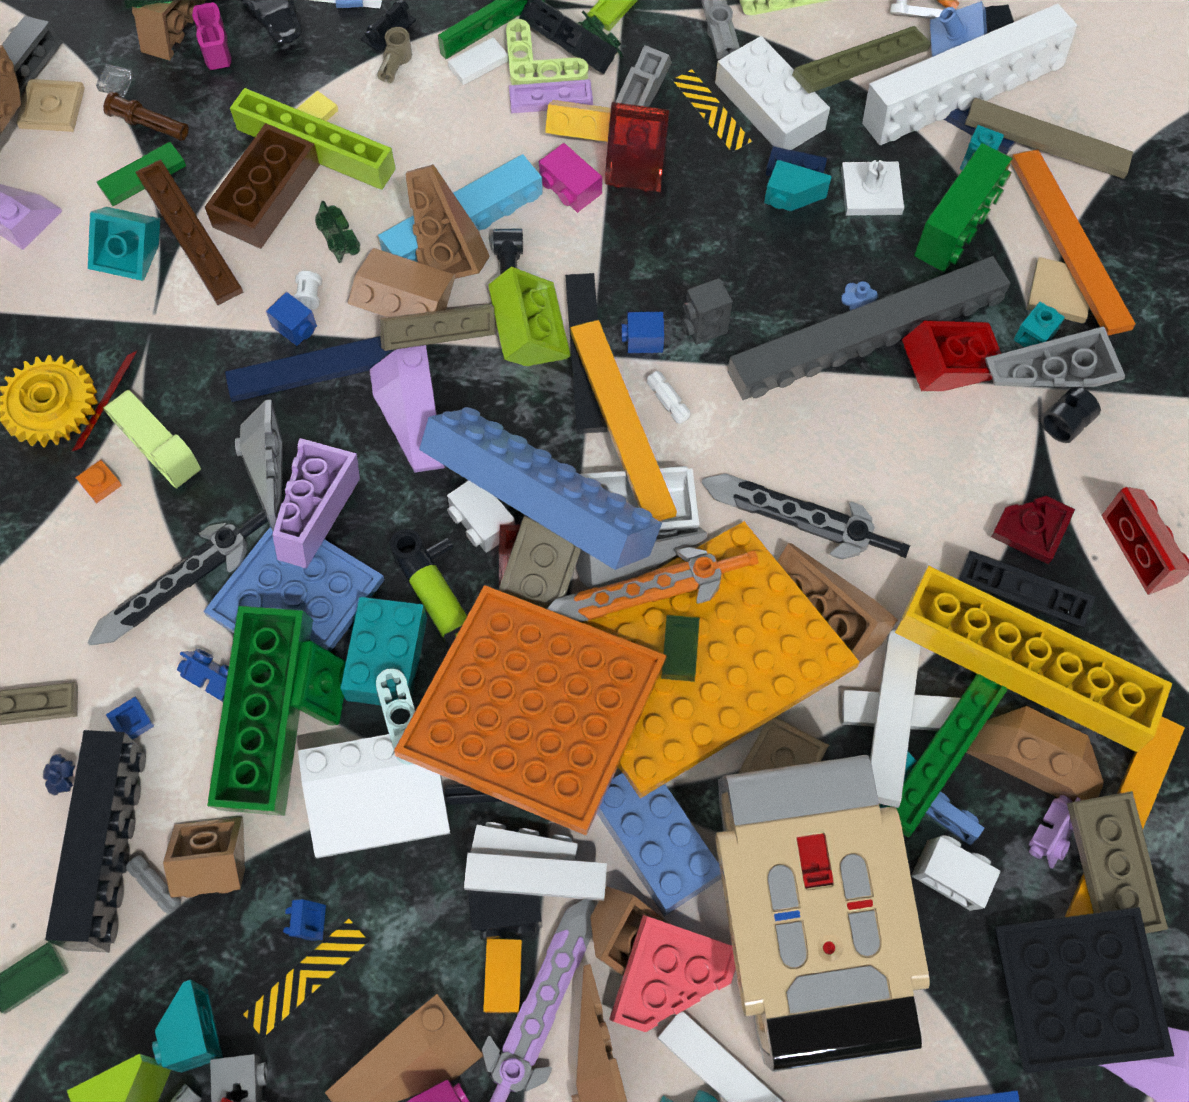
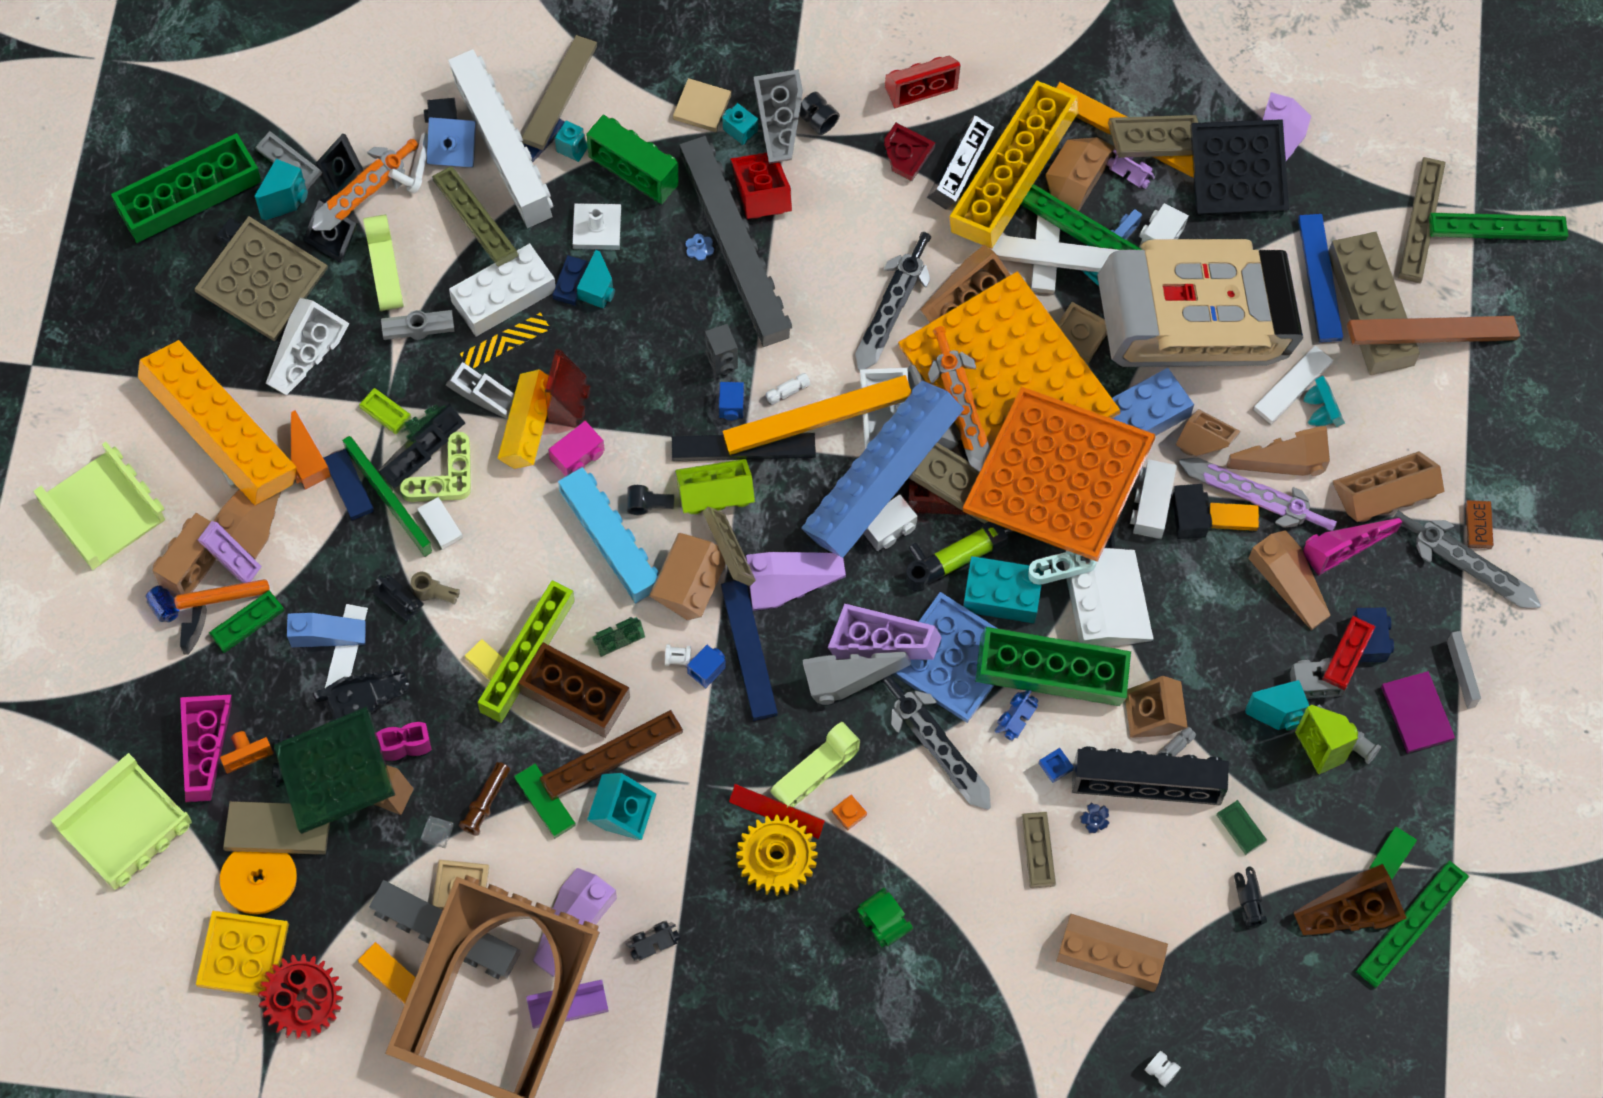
camera: 90 degrees left, 0 degrees up
sticker [243,919,369,1038] -> none
blue tile [283,899,326,941] -> none
green tile [290,641,346,726] -> none
medium nougat wedge [406,164,490,279] -> none
white tile [464,853,607,901] -> none
lavender tile [509,79,593,114] -> none
coral plate [609,915,736,1032] -> none
clear green tile [661,615,700,682] -> none
orange tile [1011,149,1136,336] -> none

